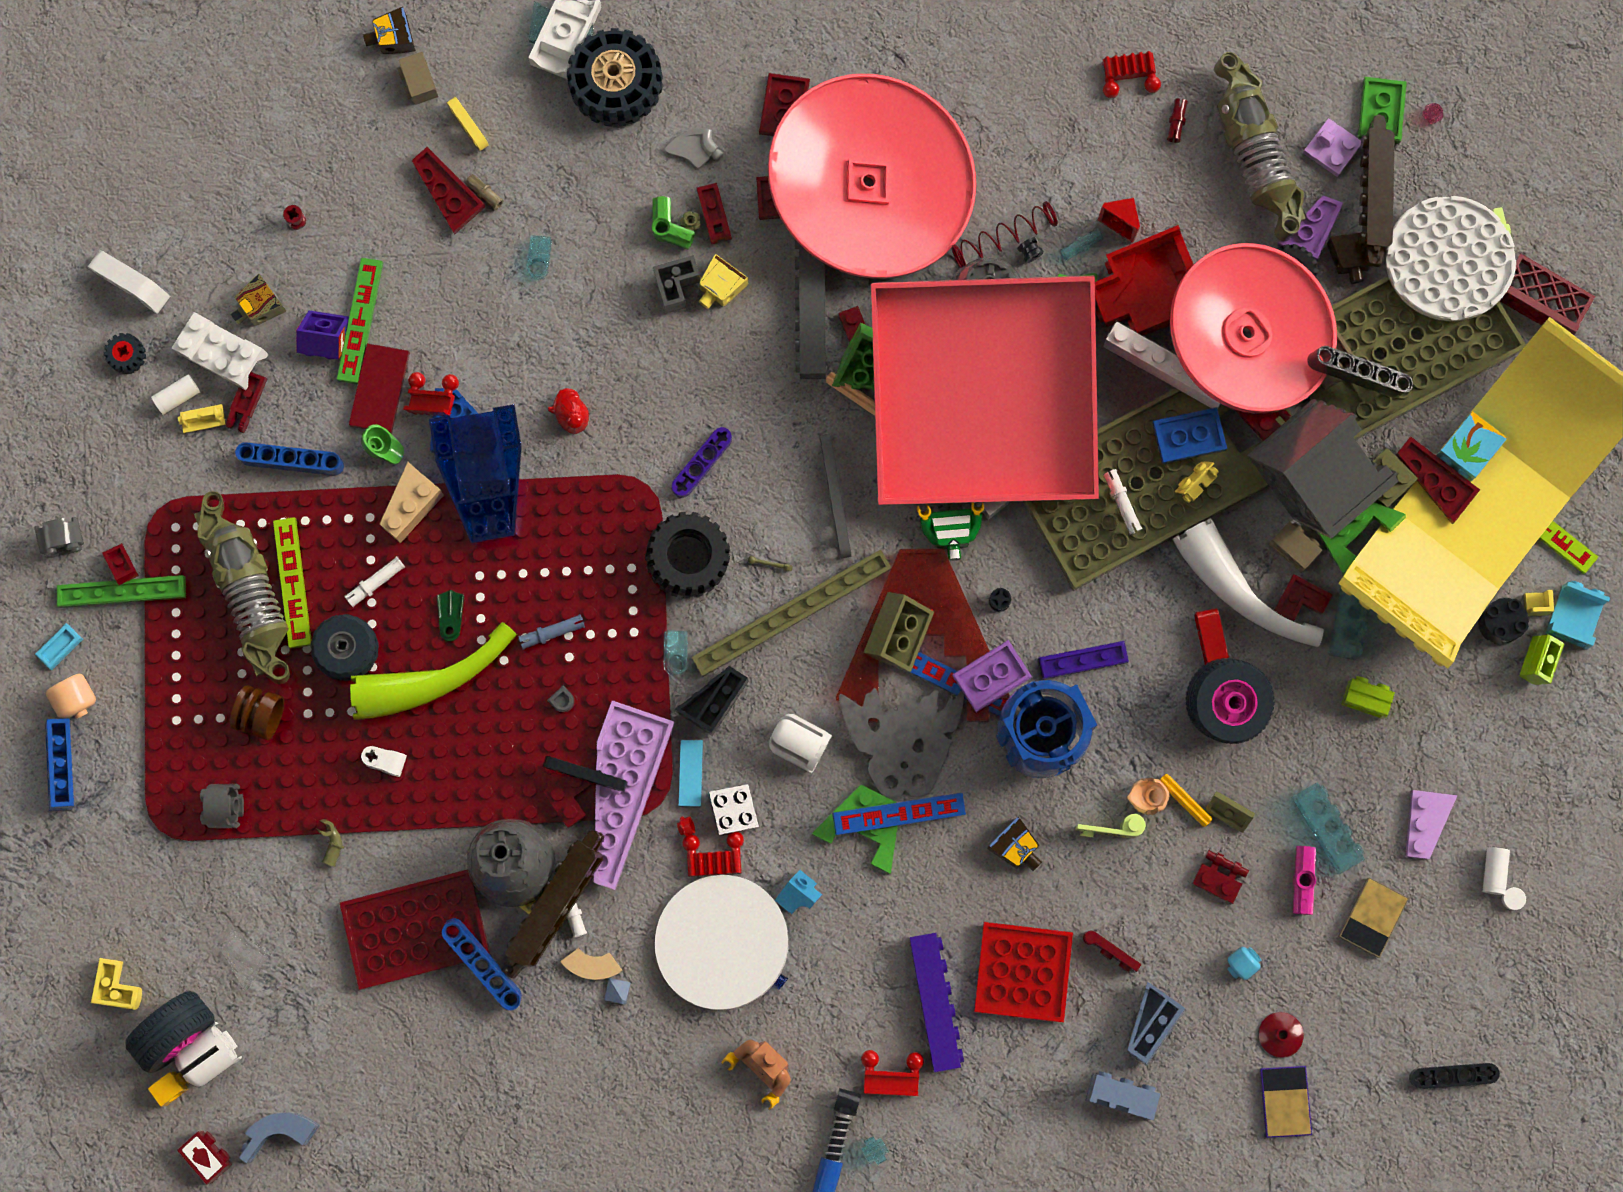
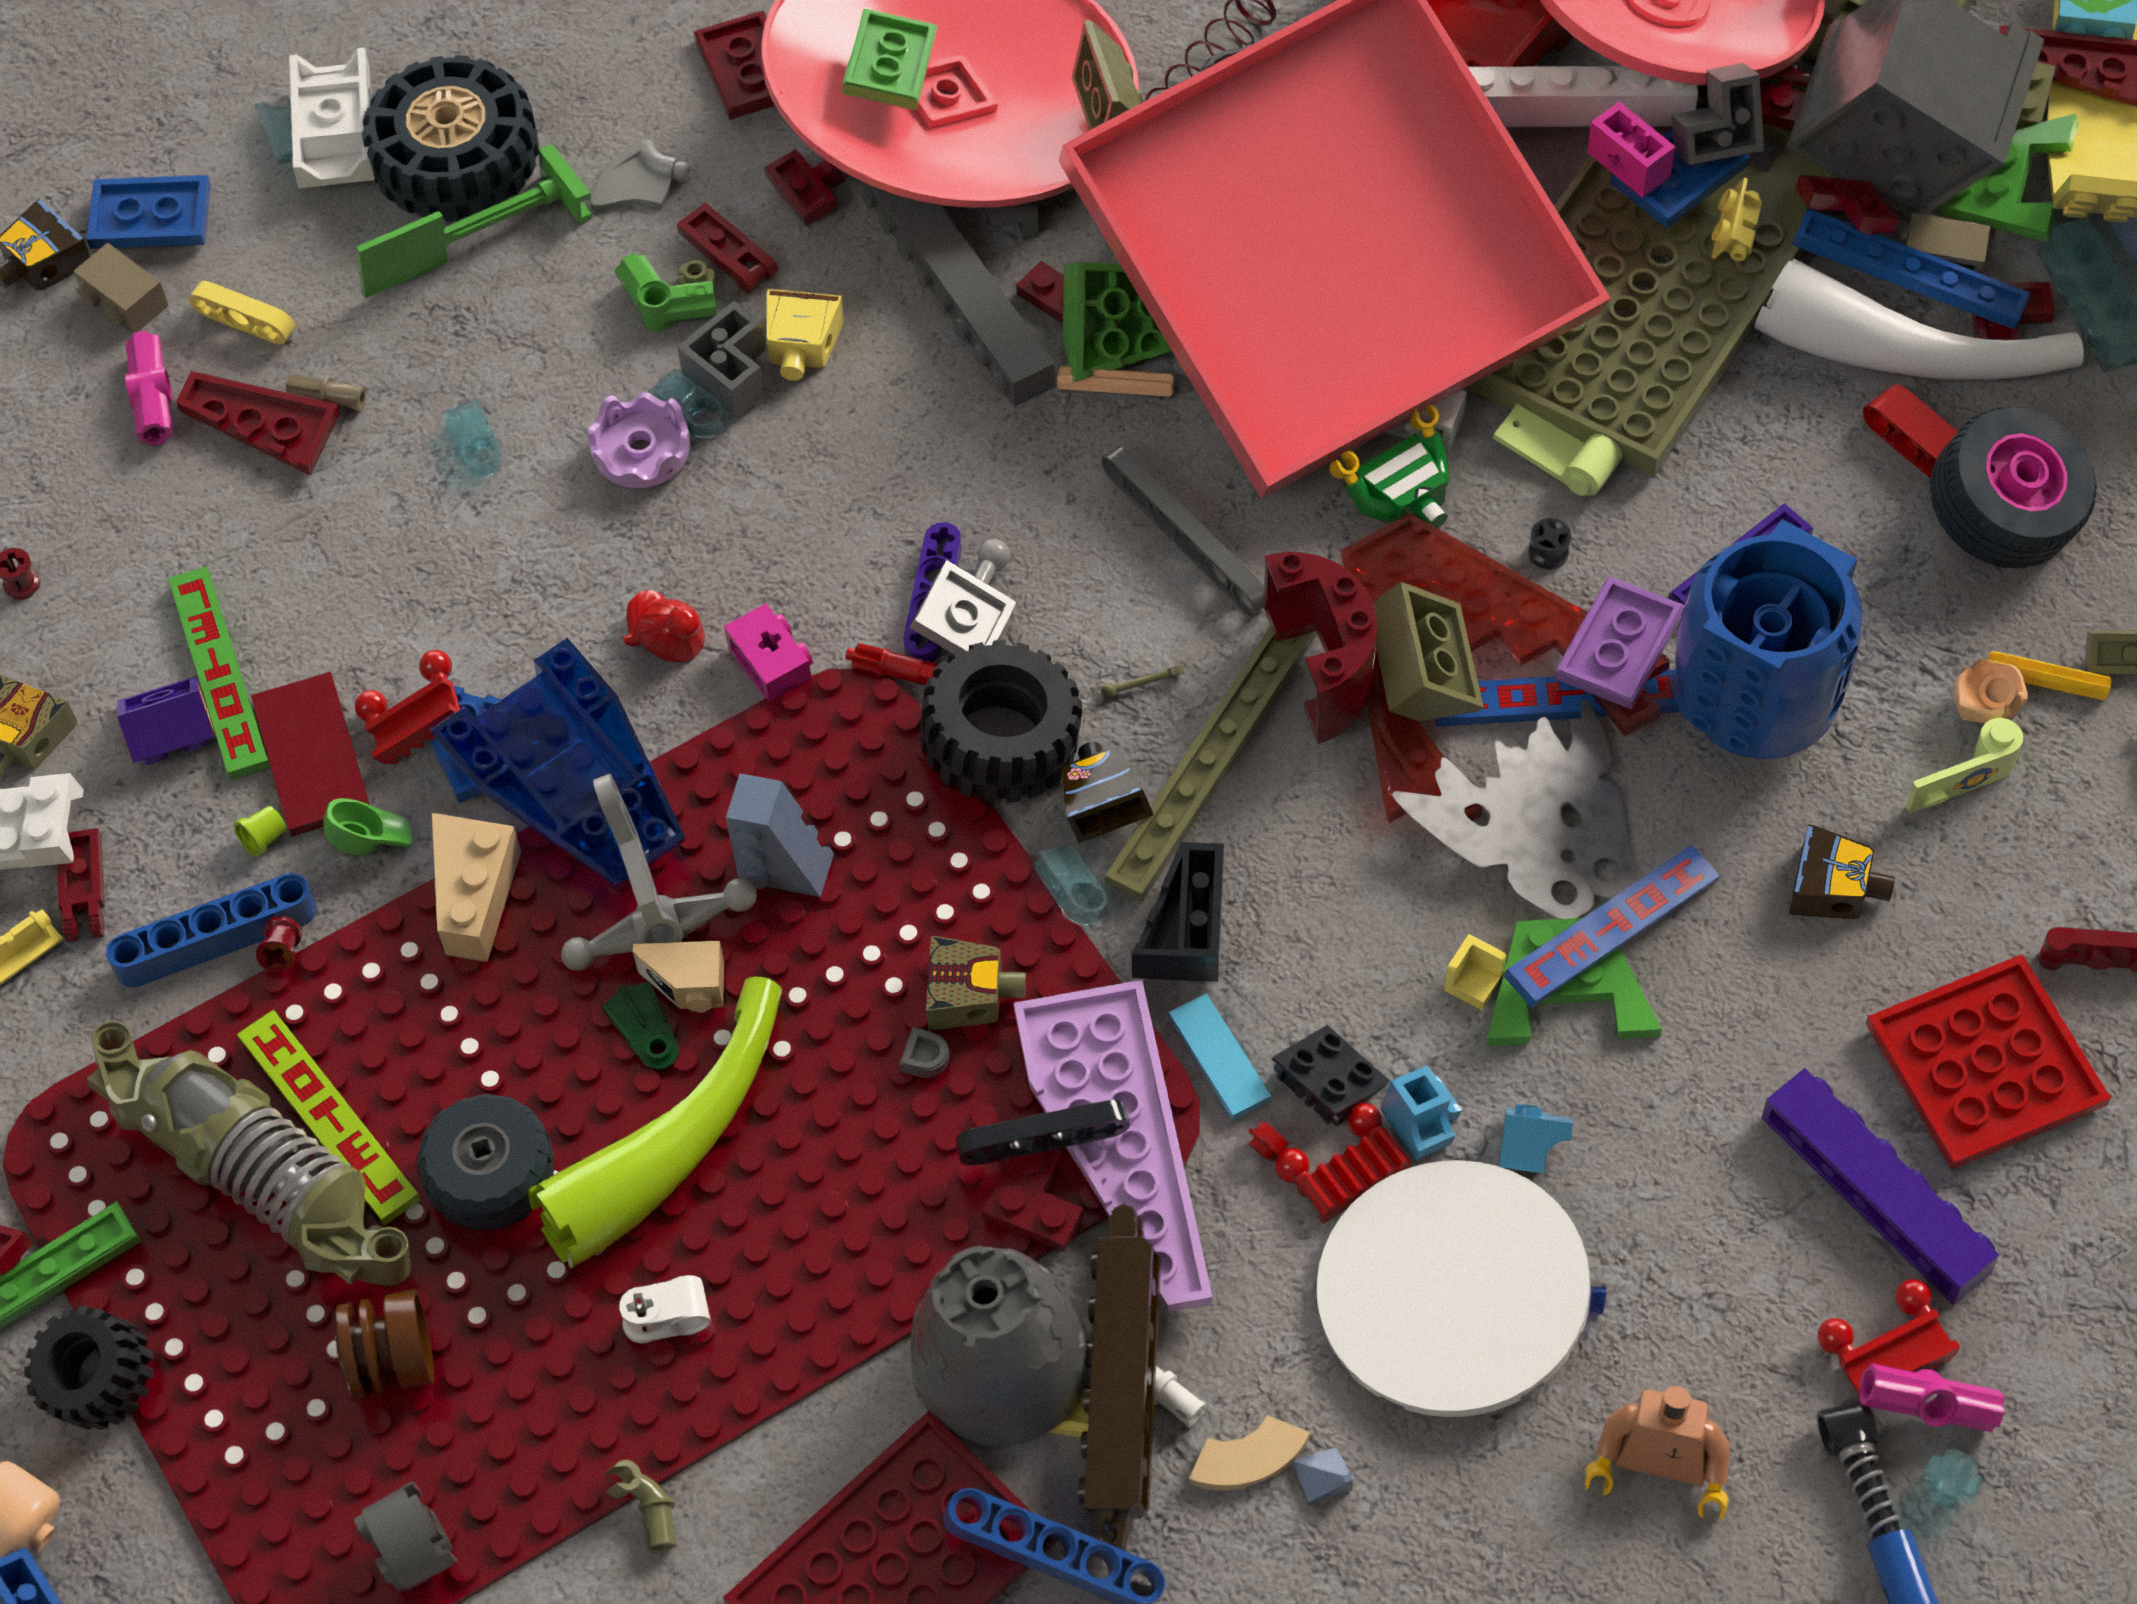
camera: 30 degrees left, 20 degrees down
white pin [344,556,405,607] -> none
sand blue pin [518,614,585,649] -> none
white cylinder [769,714,832,773] -> none
white pin [1103,469,1143,535] -> none
none -> black tyre [24,1306,154,1430]
none -> blue plate [86,175,211,249]
none -> dark pink piece [125,331,173,446]
none -> lime piece [233,806,287,857]
none -> dark red bush [256,916,302,972]
none -> bright green piece [356,144,592,299]
none -> light grey piece [561,774,757,971]
none -> lavender plate [588,392,690,489]
none -> tan slope [633,941,724,1012]
none -> clear light blue piece [648,368,726,439]
none -> dark pink brick [724,603,813,702]
none -> sand blue wedge [726,773,834,897]
none -> bright green tile [841,8,938,111]
none -> red piece [845,642,938,685]
none -> plate [910,539,1017,653]
none -> olive torso [926,936,1026,1030]
none -> dark brown torso [1062,742,1154,843]
none -> slope [1071,20,1143,130]
none -> dark red cylinder [1264,552,1377,744]
none -> dark azure brick [1380,1065,1461,1160]
none -> light yellow panel [1444,934,1507,1011]
none -> yellowish green door [1493,404,1623,496]
none -> dark pink brick [1587,102,1675,198]
none -> dark grey brick [1671,62,1764,165]
none -> blue tile [1792,208,2031,330]
none -> dark red plate [1795,174,1899,235]
none -> dark pink piece [1859,1363,2005,1432]

